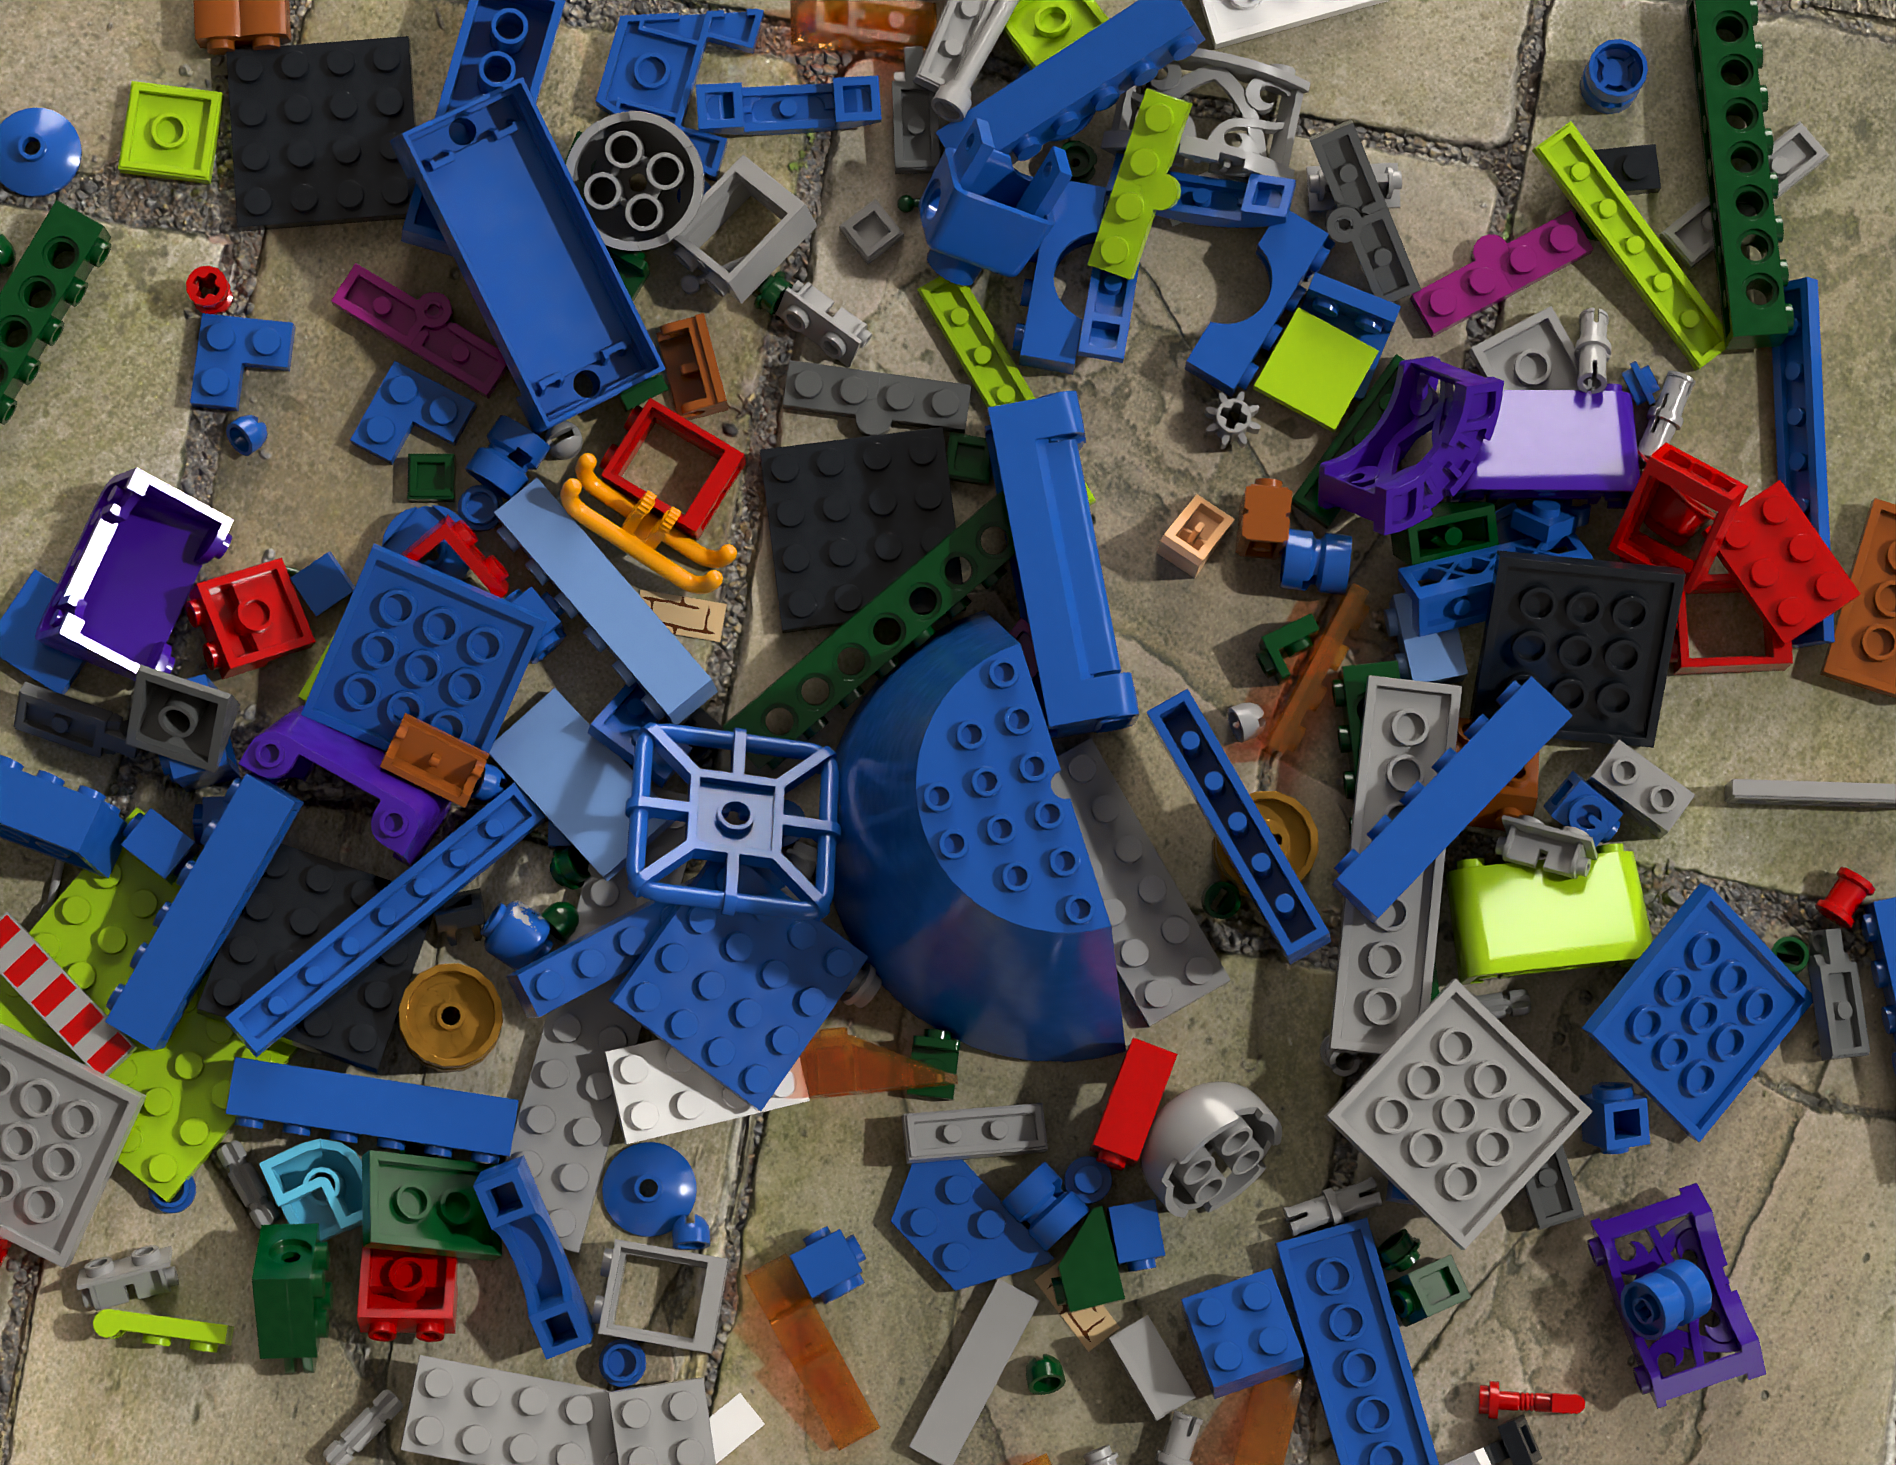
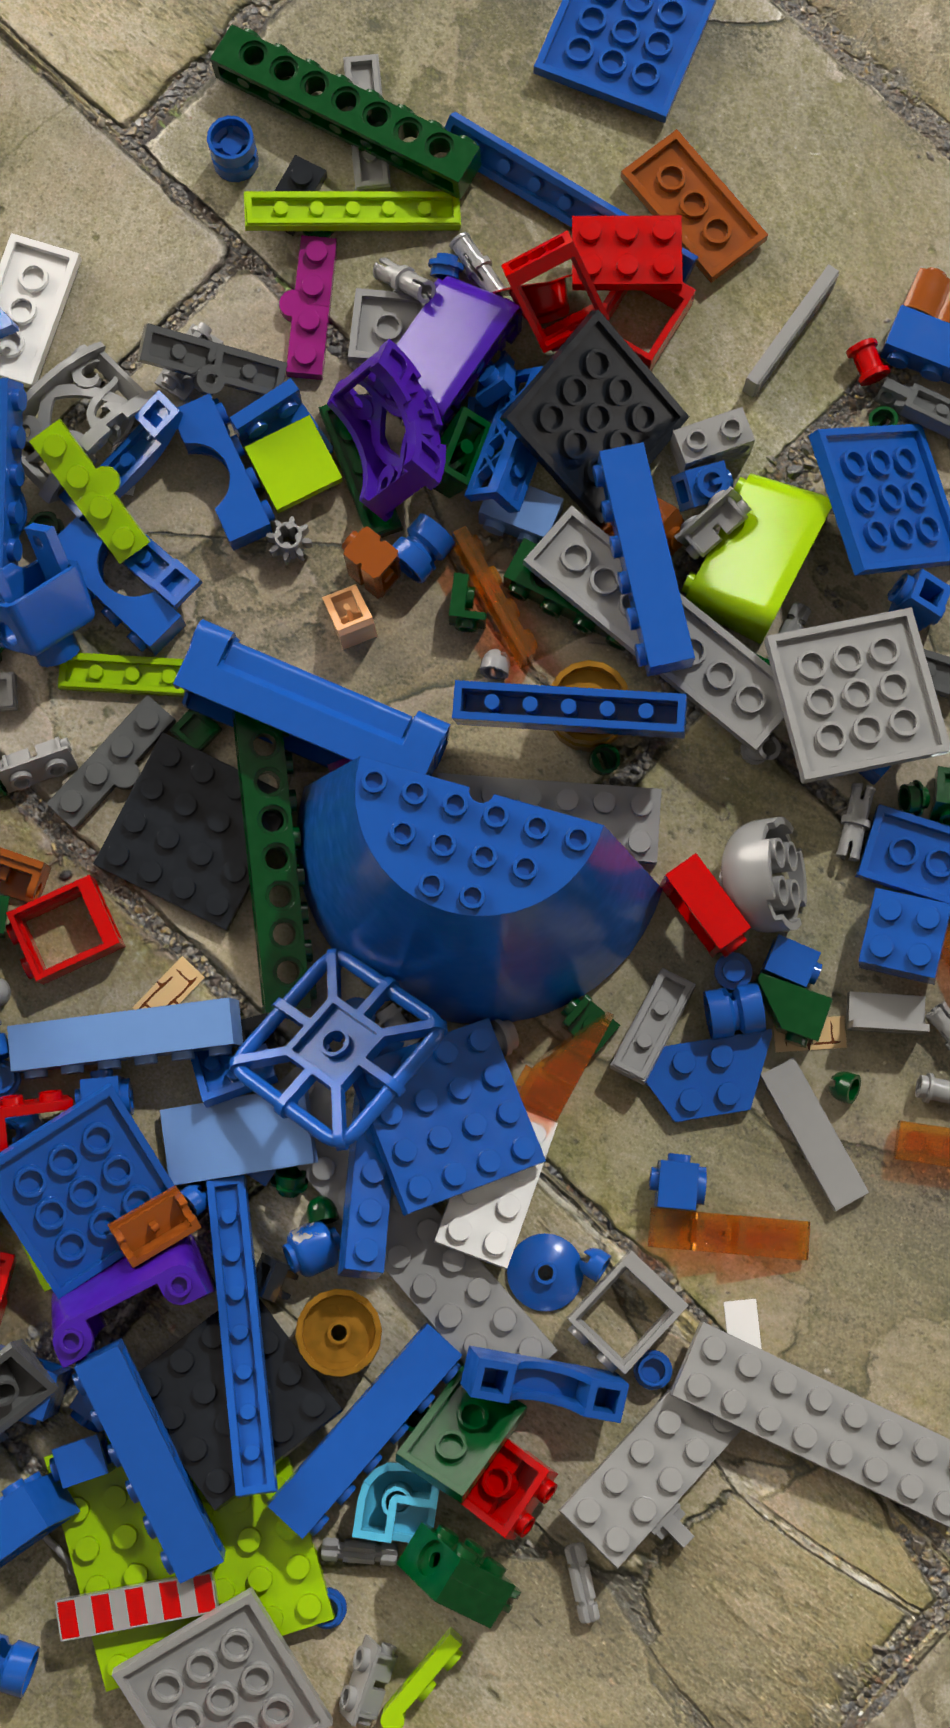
camera: 50 degrees left, 0 degrees up
light orange piece [560,453,737,594] -> none

